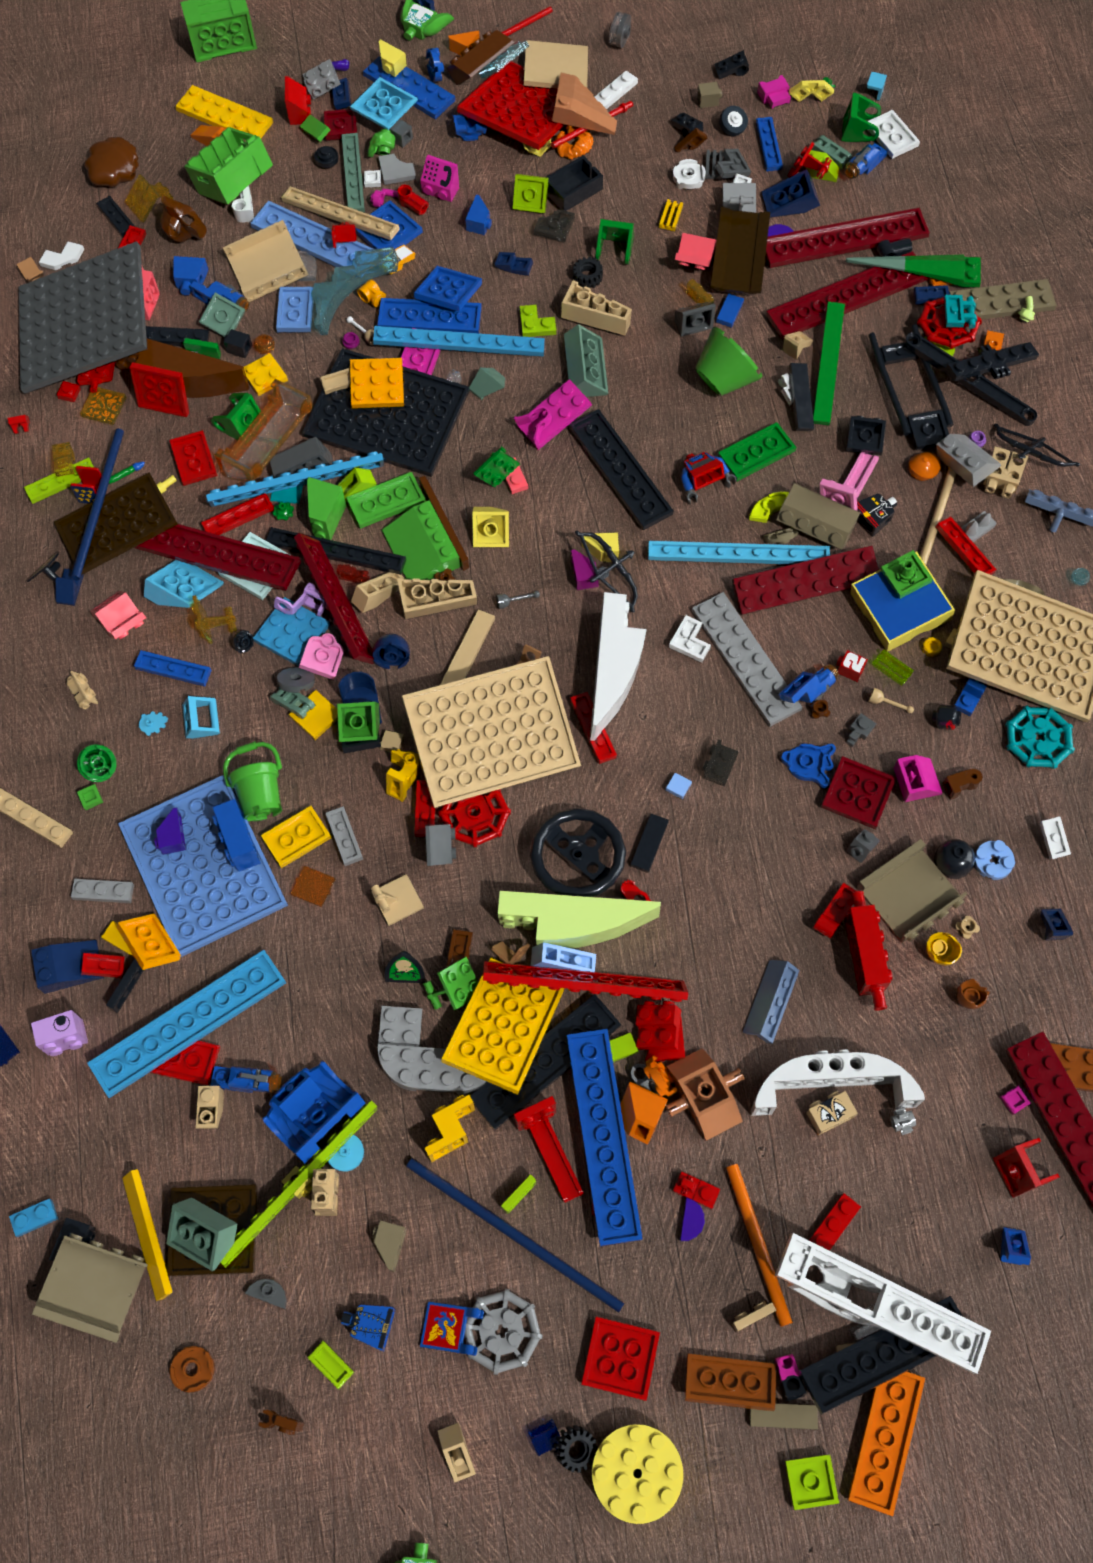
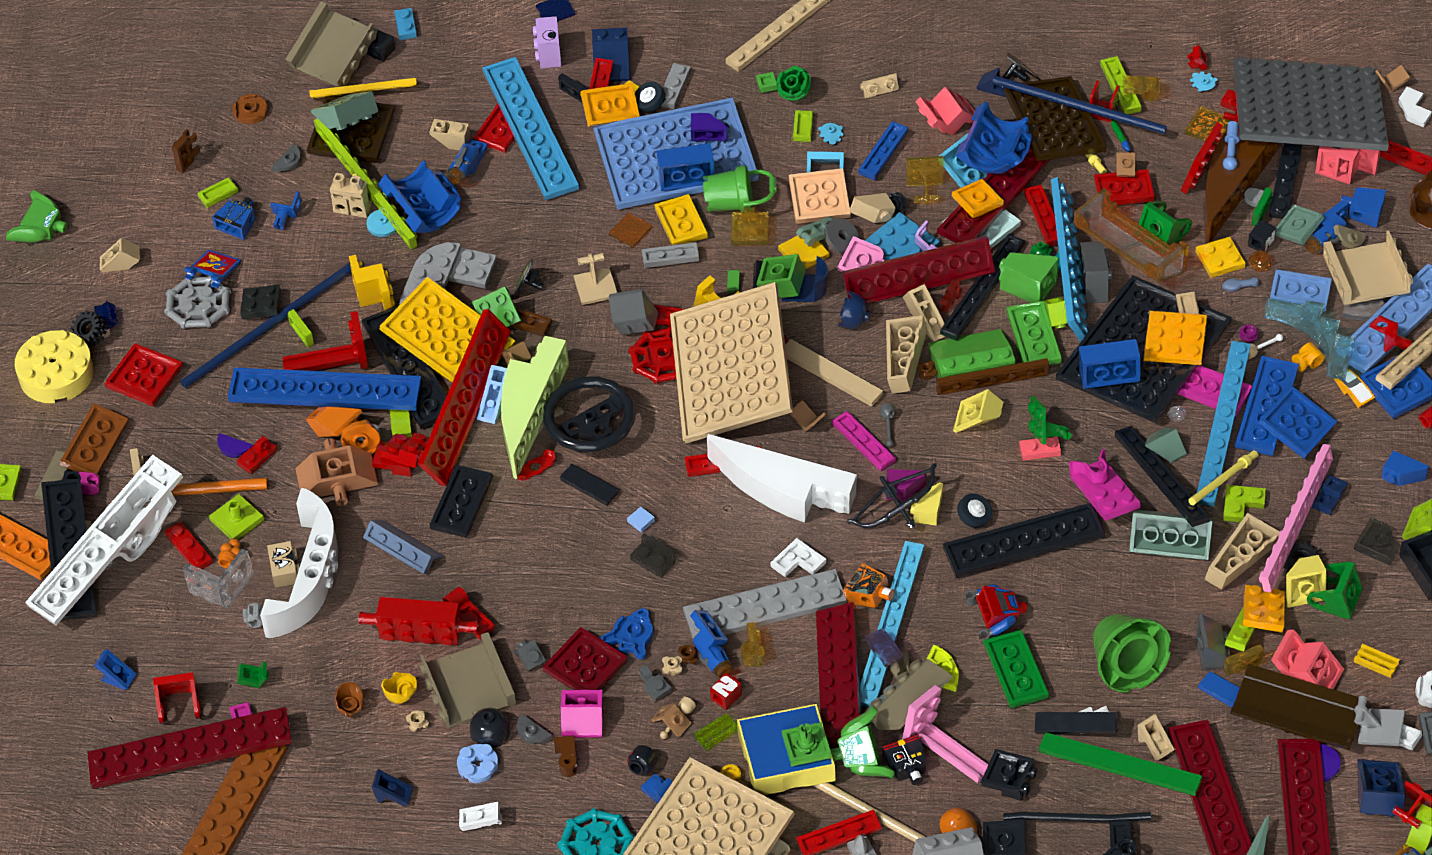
camera: 105 degrees right, 15 degrees down
dark tan slope [372,1221,407,1273] -> none
none -> clear bracket [183,549,253,609]
none -> lime tile [209,494,264,540]
none -> orange piece [218,539,242,569]
none -> green bracket [237,662,269,689]
none -> pearl dark grey plate [240,285,281,320]
none -> blue bracket [270,191,302,230]
none -> black plate [429,465,493,538]
none -> flat silver plate [517,714,553,745]
none -> black wheel [635,81,665,113]
none -> medium nougat bracket [651,703,691,737]
none -> tan plate [662,656,682,676]
none -> bright green piece [727,270,740,293]
none -> clear yellow plate [731,207,769,245]
none -> clear yellow plate [741,622,765,667]
none -> light nougat plate [789,168,851,224]
none -> lime tile [793,110,813,142]
none -> bright green torso [830,705,895,779]
none -> dark pink tile [832,411,896,472]
none -> torso [843,563,894,608]
none -> tan slope [850,193,895,223]
none -> clear purple slope [865,628,903,667]
none -> light orange tile [952,179,1004,219]
none -> blue piece [955,101,1032,174]
none -> black wheel [957,493,992,528]
none -> blue brick [1079,339,1140,389]
none -> black tile [1114,426,1210,527]
none -> medium nougat bracket [1115,153,1135,177]
none -> light yellow bar [1189,450,1258,505]
none -> medium azure piece [1190,71,1217,92]
none -> sand blue piece [1222,277,1259,292]
none -> medium blue pin [1223,121,1240,170]
none -> lime plate [1225,607,1256,651]
none -> light orange plate [1242,585,1285,632]
none -> bright pink plate [1259,444,1333,592]
none -> light yellow slope [1286,555,1326,608]
none -> dark tan plate [1333,225,1366,248]

